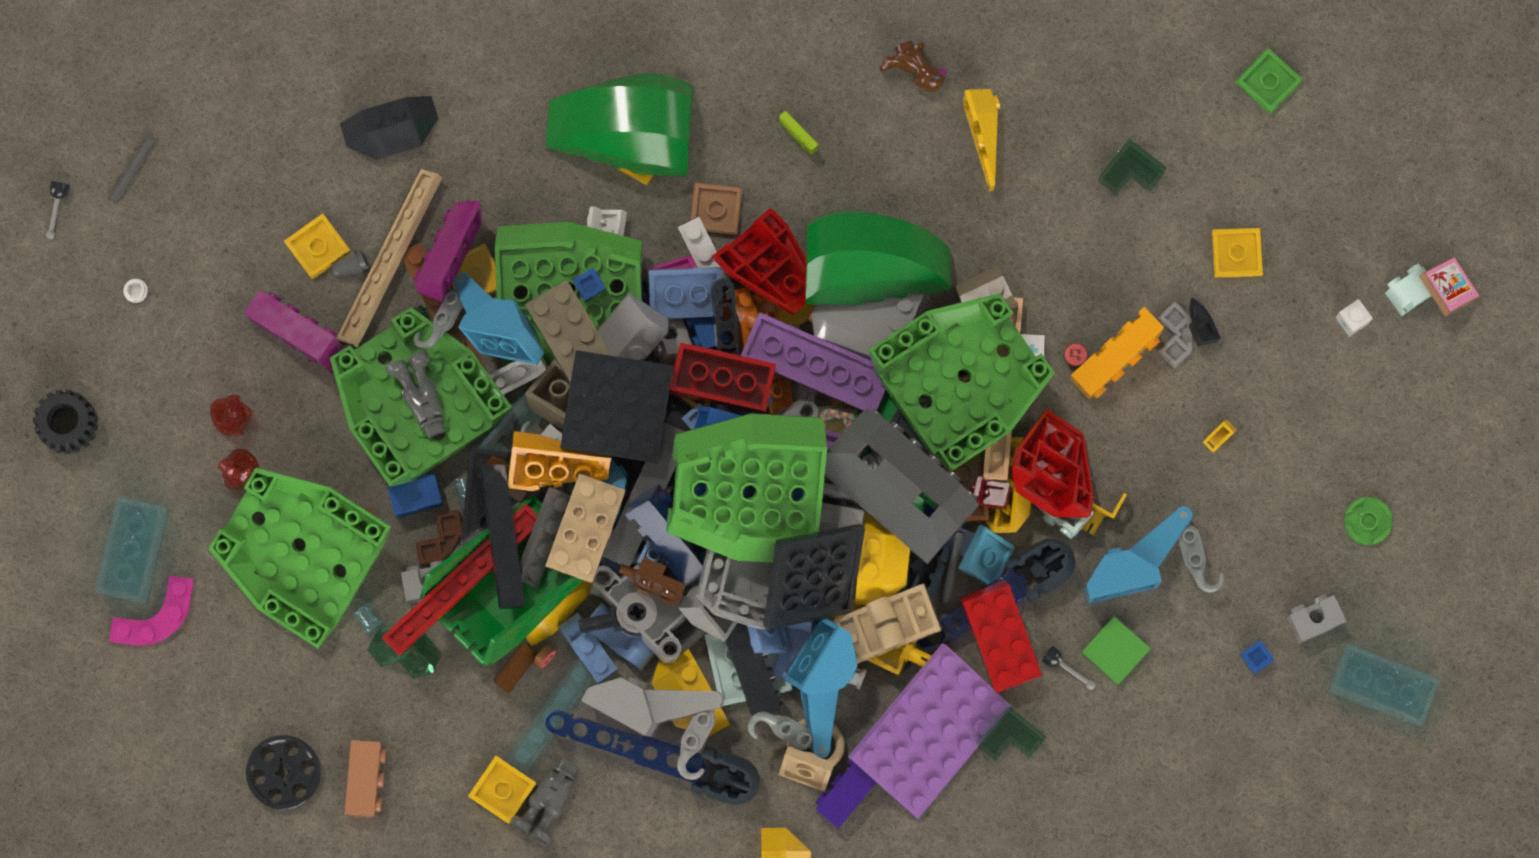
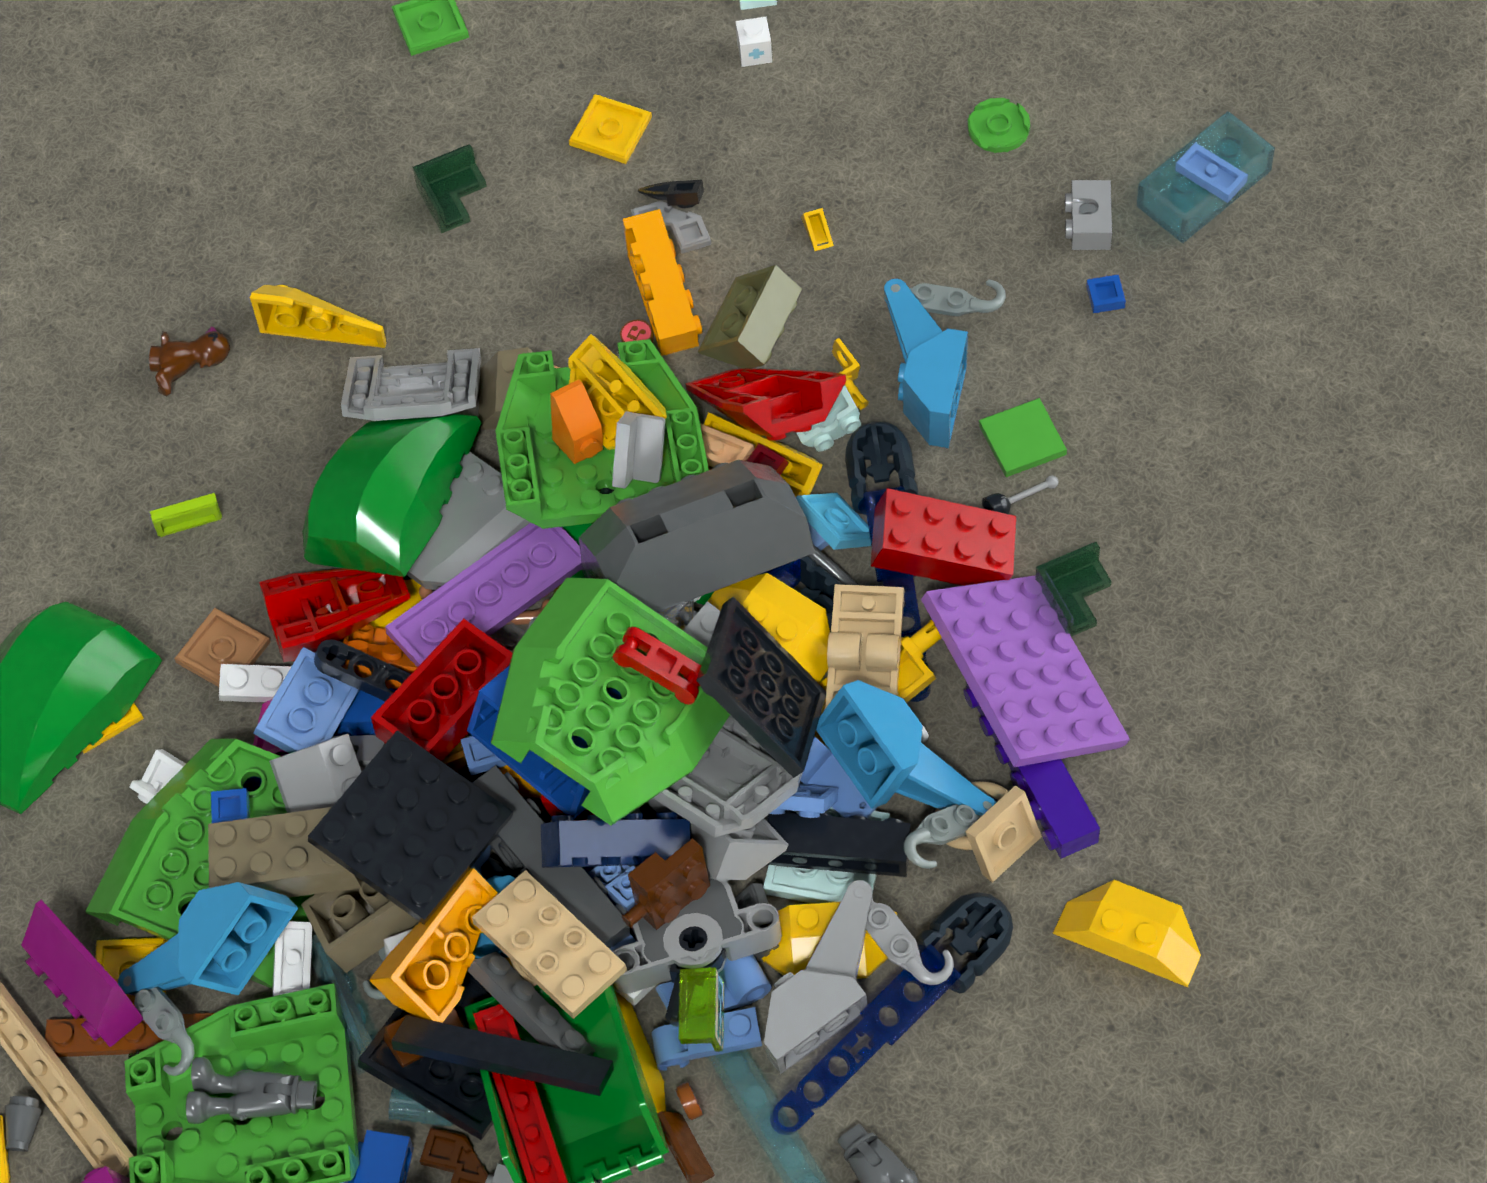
camera: 60 degrees left, 20 degrees down
none -> light grey wedge [341,348,481,421]
none -> orange slope [550,379,603,464]
none -> yellow wedge [568,334,667,450]
none -> light grey panel [612,411,665,489]
none -> red plate [613,627,701,705]
none -> clear neon green panel [679,967,724,1052]
none -> olive slope [698,265,802,369]
none -> medium blue plate [1175,142,1248,203]

